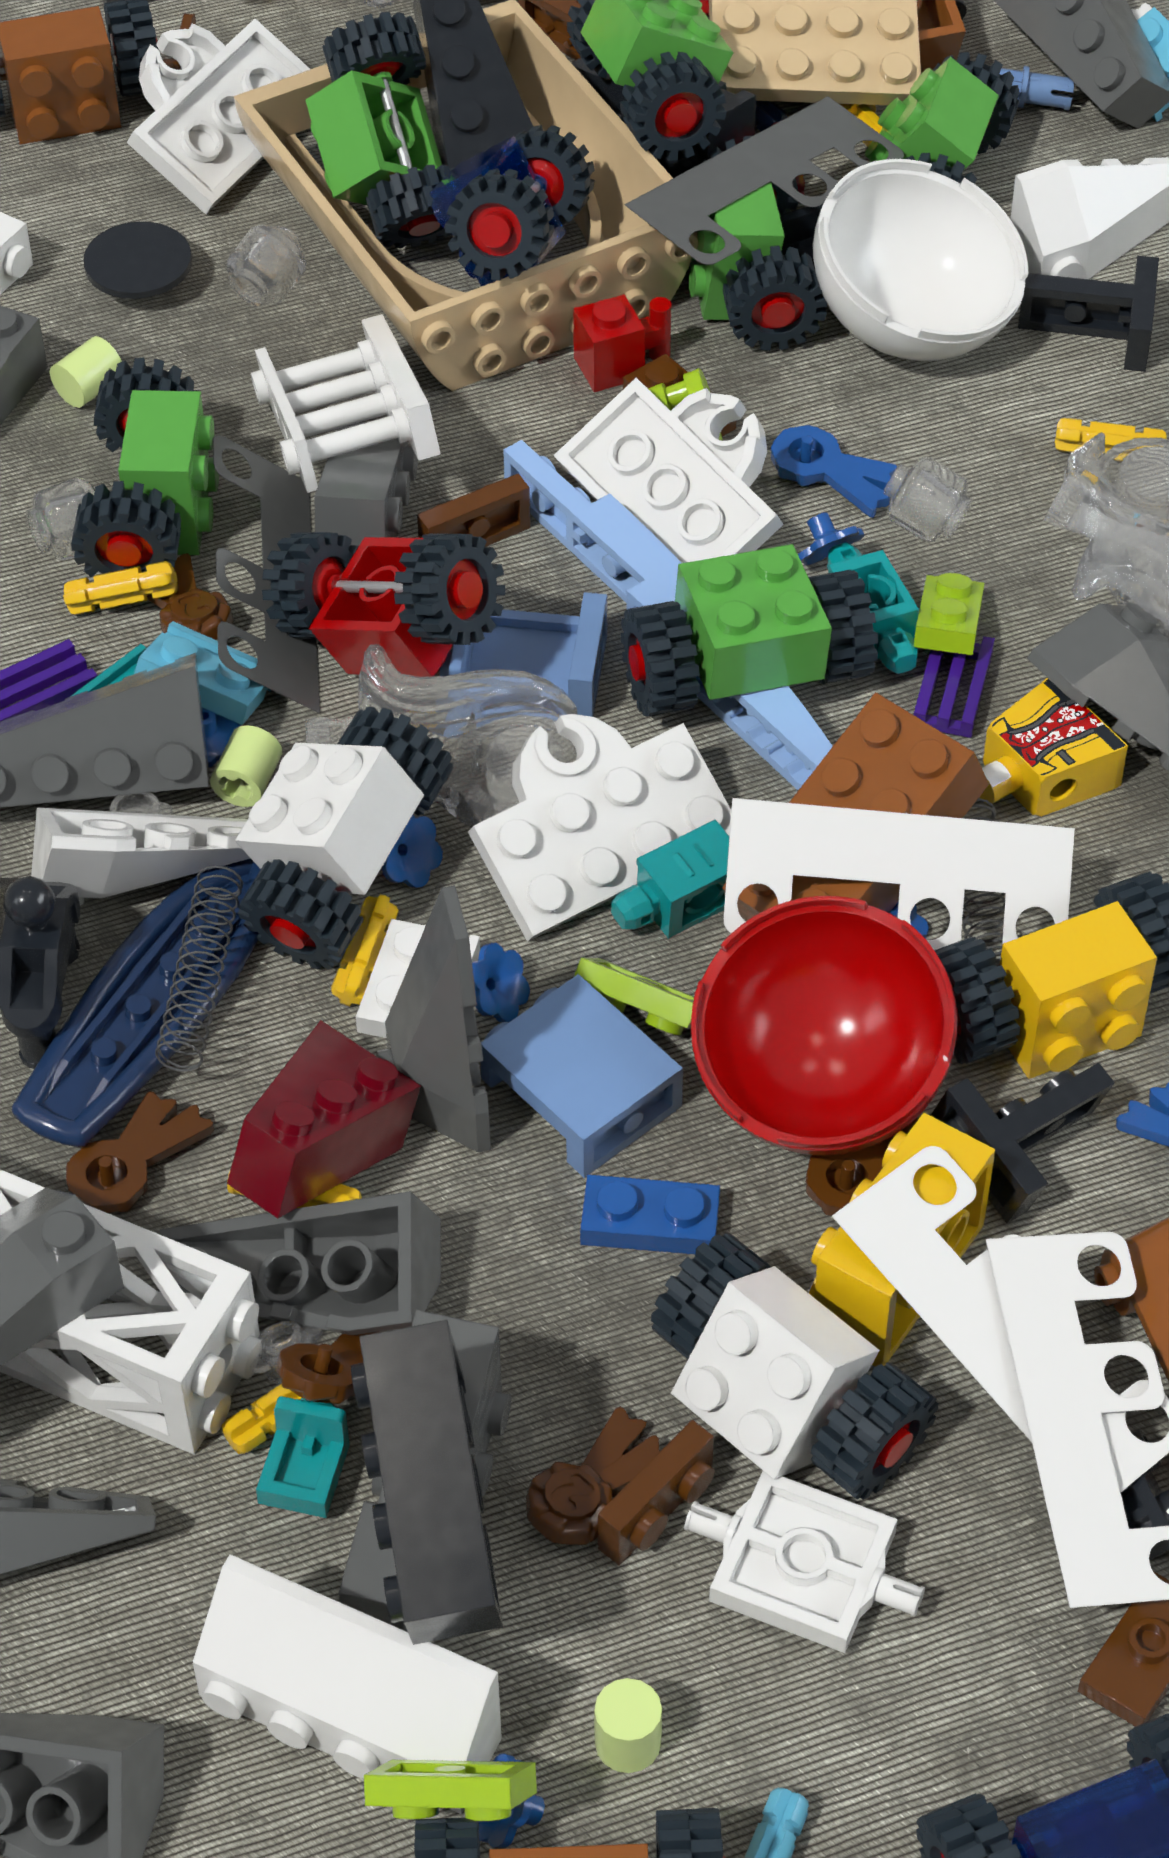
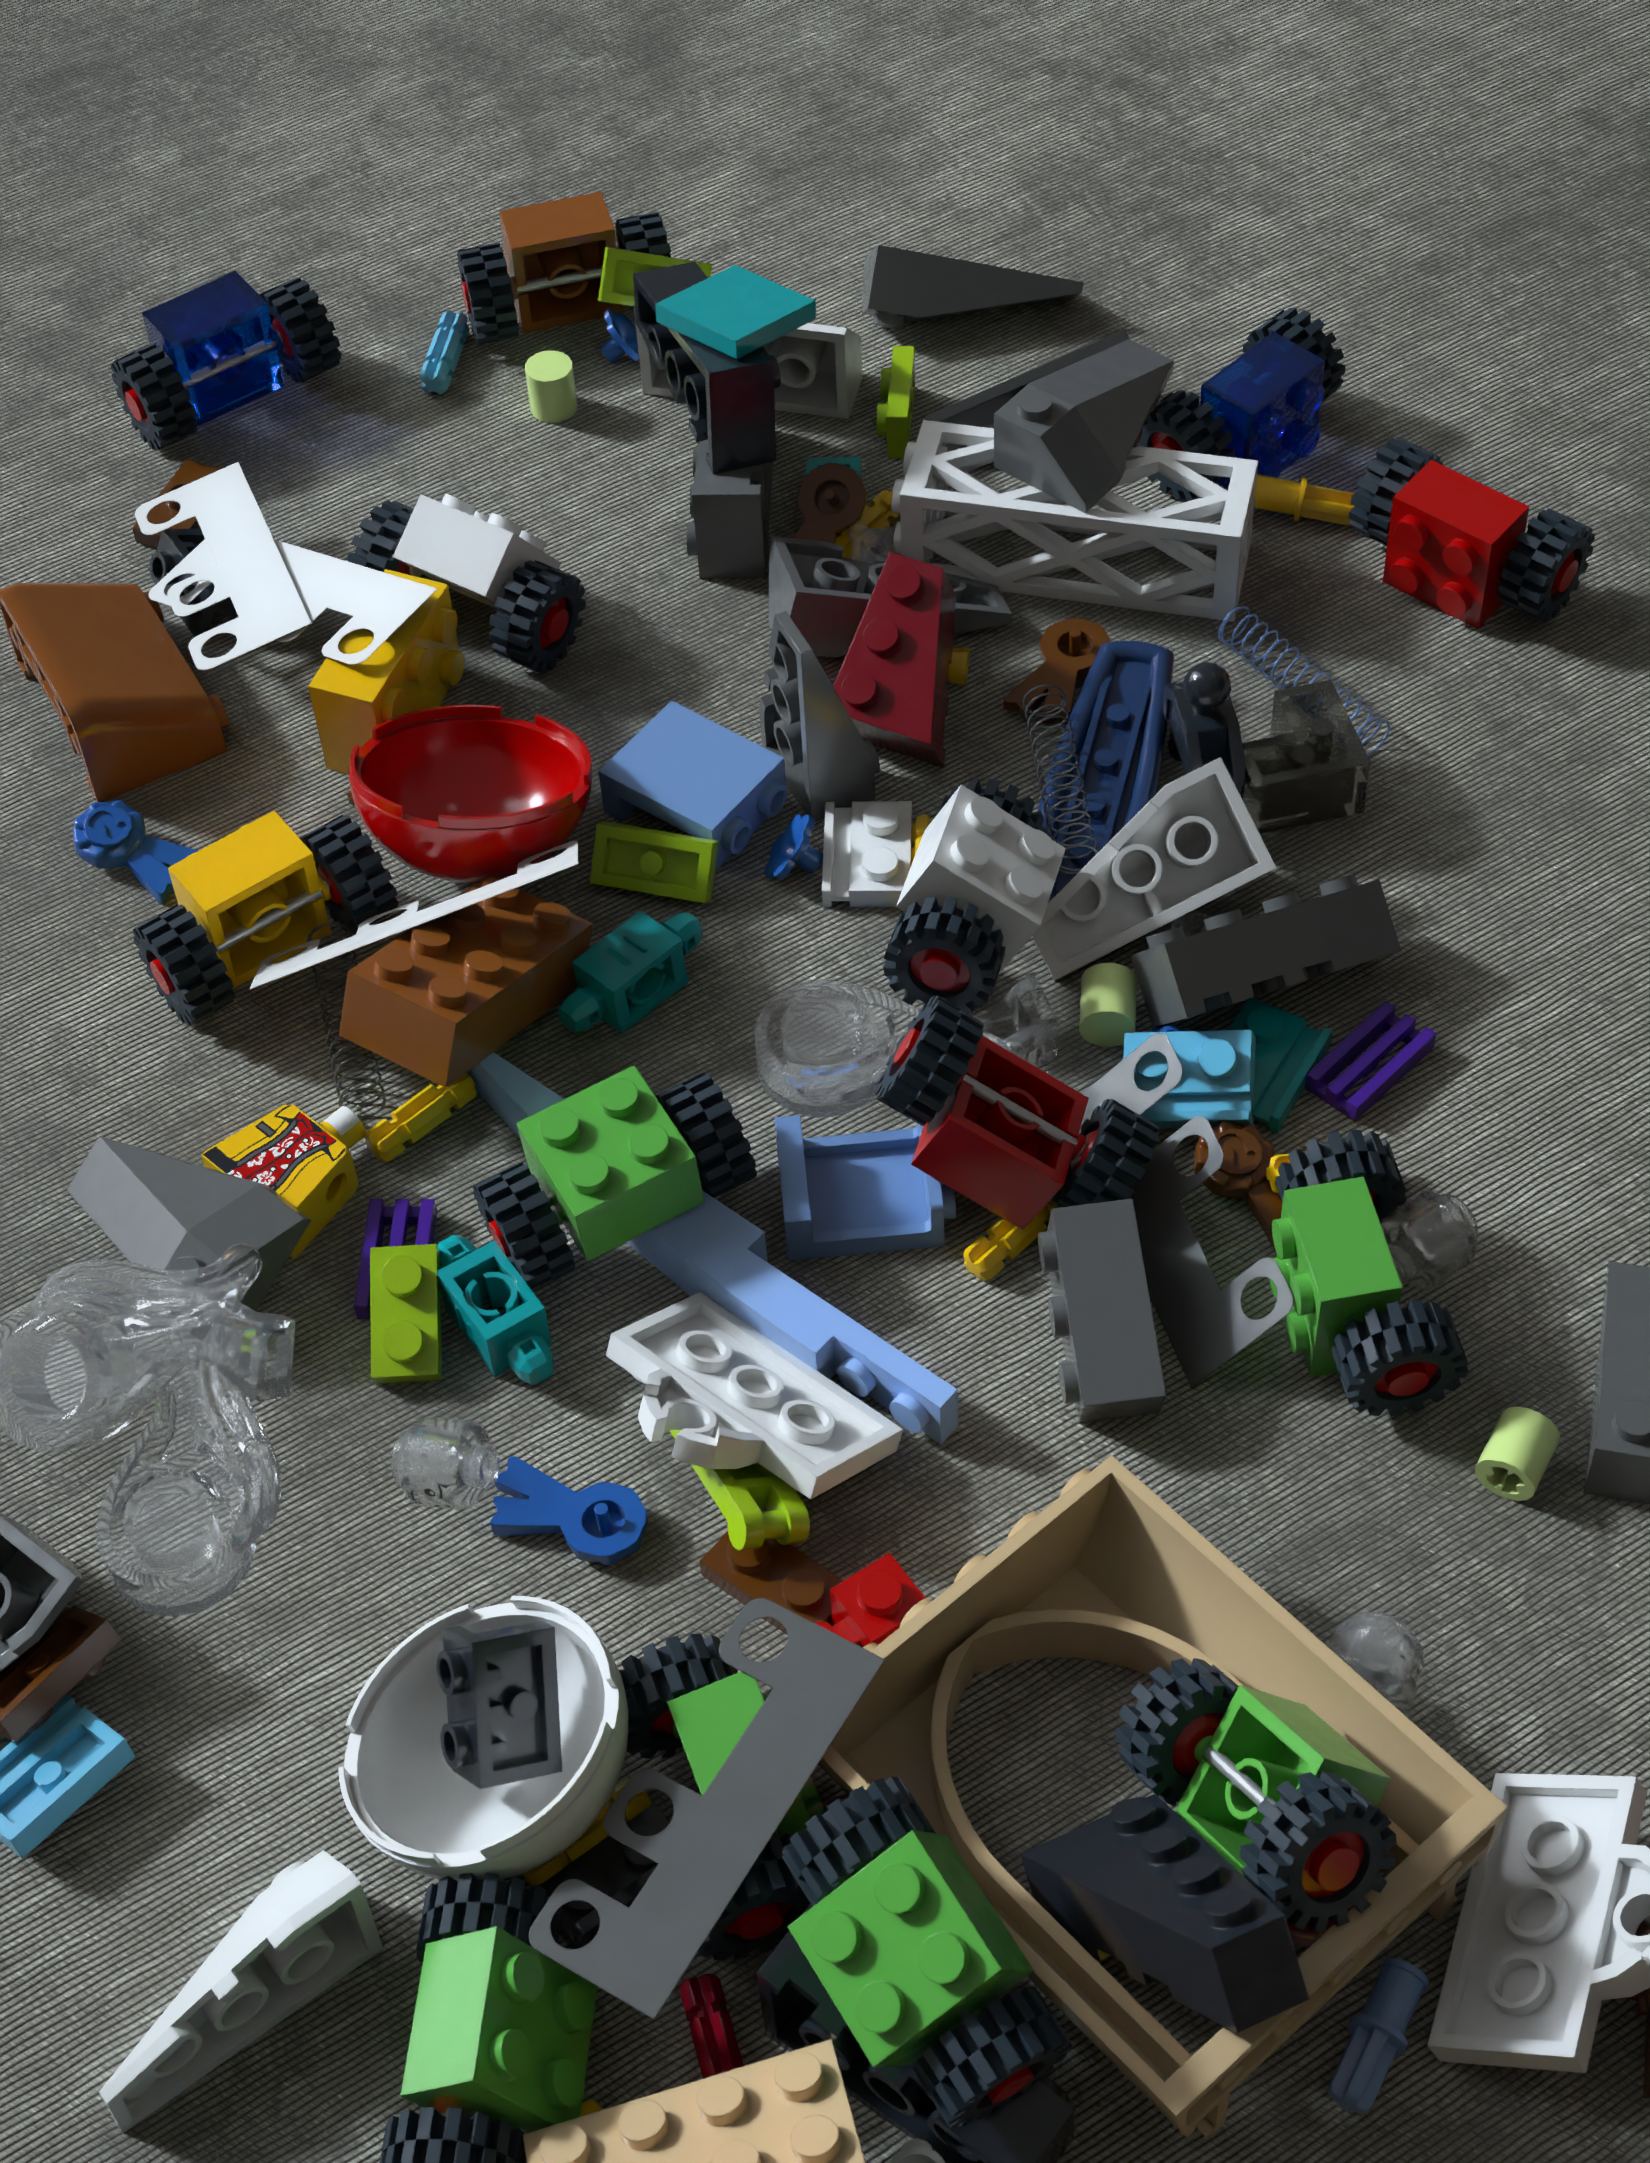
camera: 170 degrees right, 0 degrees up
black piece [83,222,192,299] -> none
white fence [250,314,441,493] -> none
reddish brown plate [417,473,531,547] -> none
brick [429,125,595,287] -> none
white plate [468,714,732,942] -> none
reddish brown piece [526,1406,660,1545] -> none
blue plate [580,1174,720,1254] -> none
reddish brown plate [598,1420,715,1566] -> none
white plate [684,1471,925,1653] -> none
blue plant [798,512,865,566] -> none
black bracket [930,1062,1115,1224] -> none
black bracket [1018,255,1159,372] -> none
yellow axle [1055,417,1167,463] -> none
none -> black bracket [436,1621,562,1789]
none -> teal tile [656,265,816,360]
none -> lime plate [876,346,916,459]

